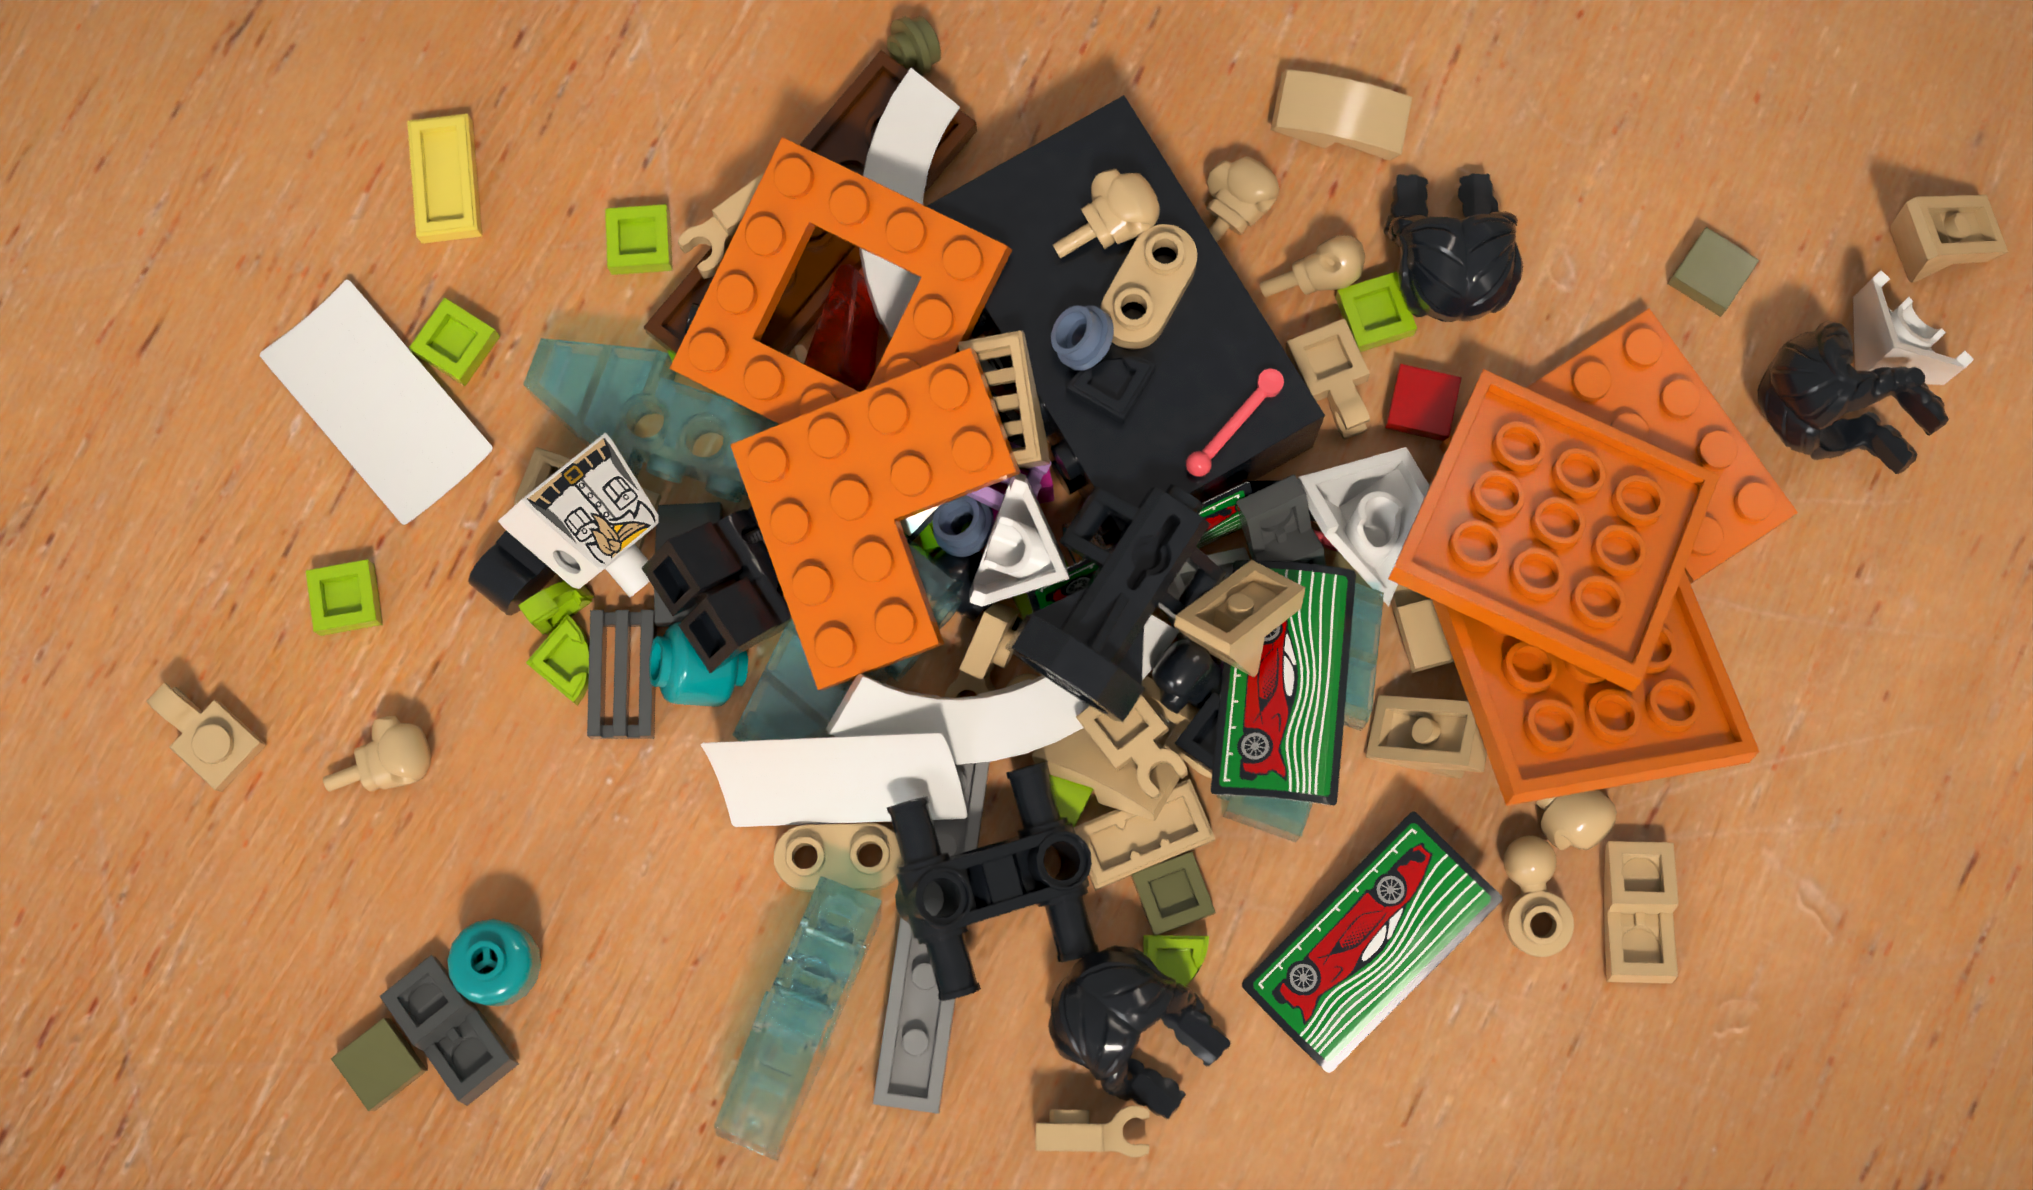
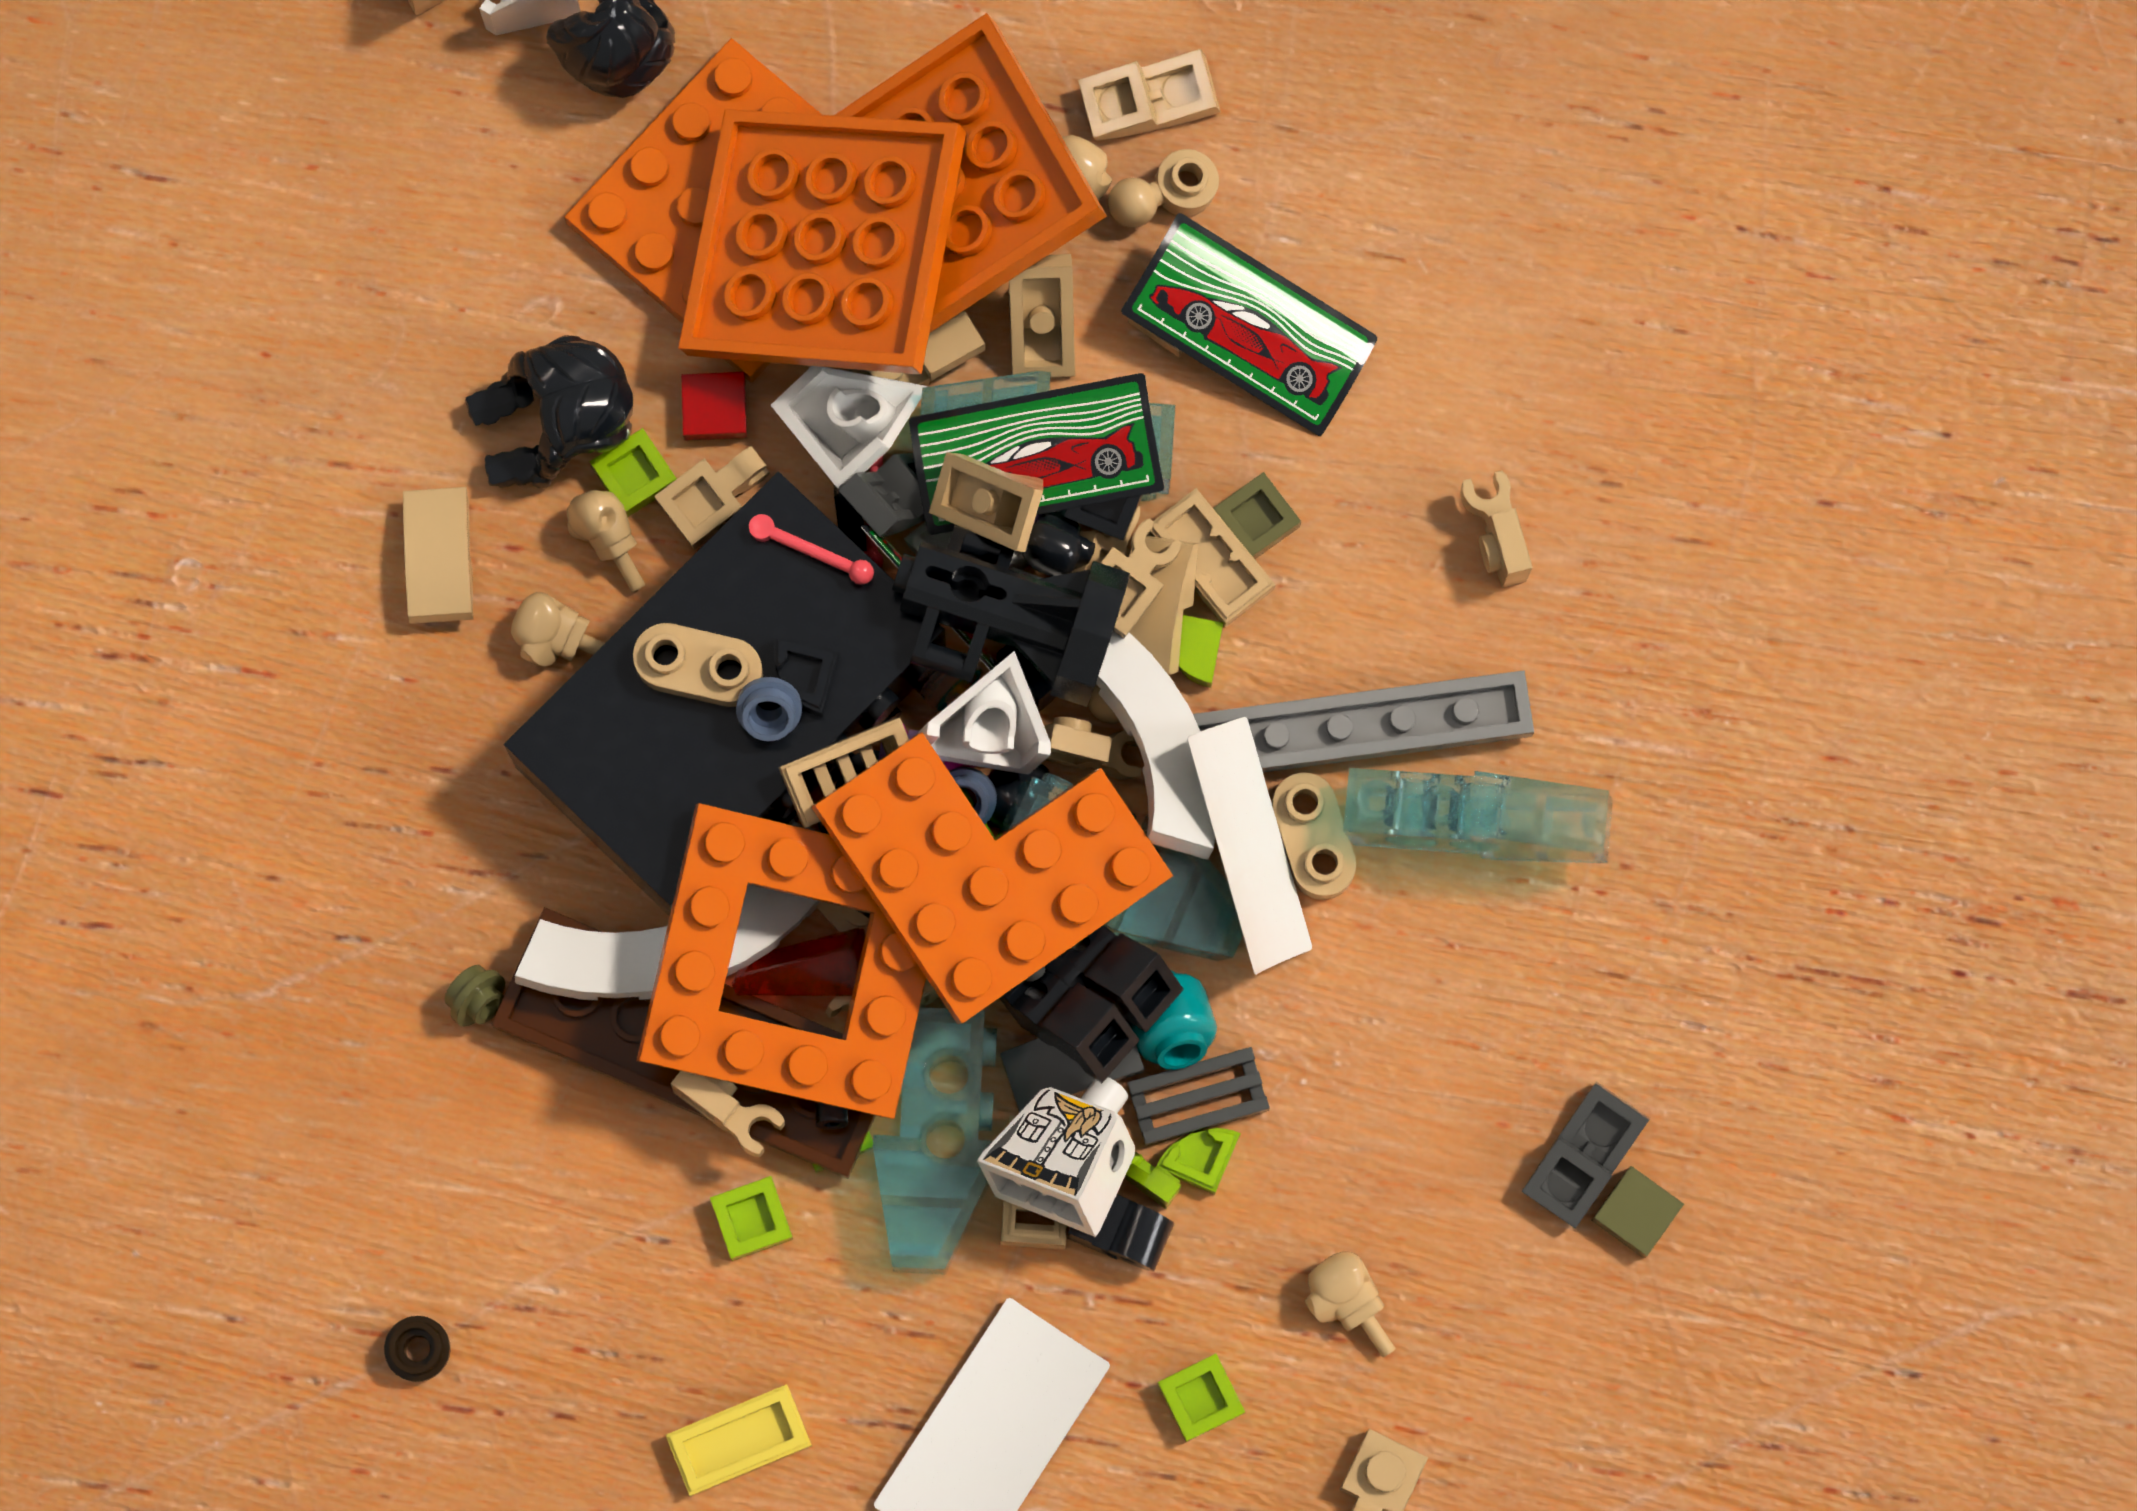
camera: 115 degrees left, 0 degrees up
lime tile [409,297,500,386] -> none
teal head [447,919,541,1007] -> none
black piece [887,761,1099,1001] -> none
black hair [1048,945,1231,1119] -> none
tan piece [1053,169,1160,258] -> none
lime tile [1143,935,1209,985] -> none
olive tile [1668,227,1760,317] -> none

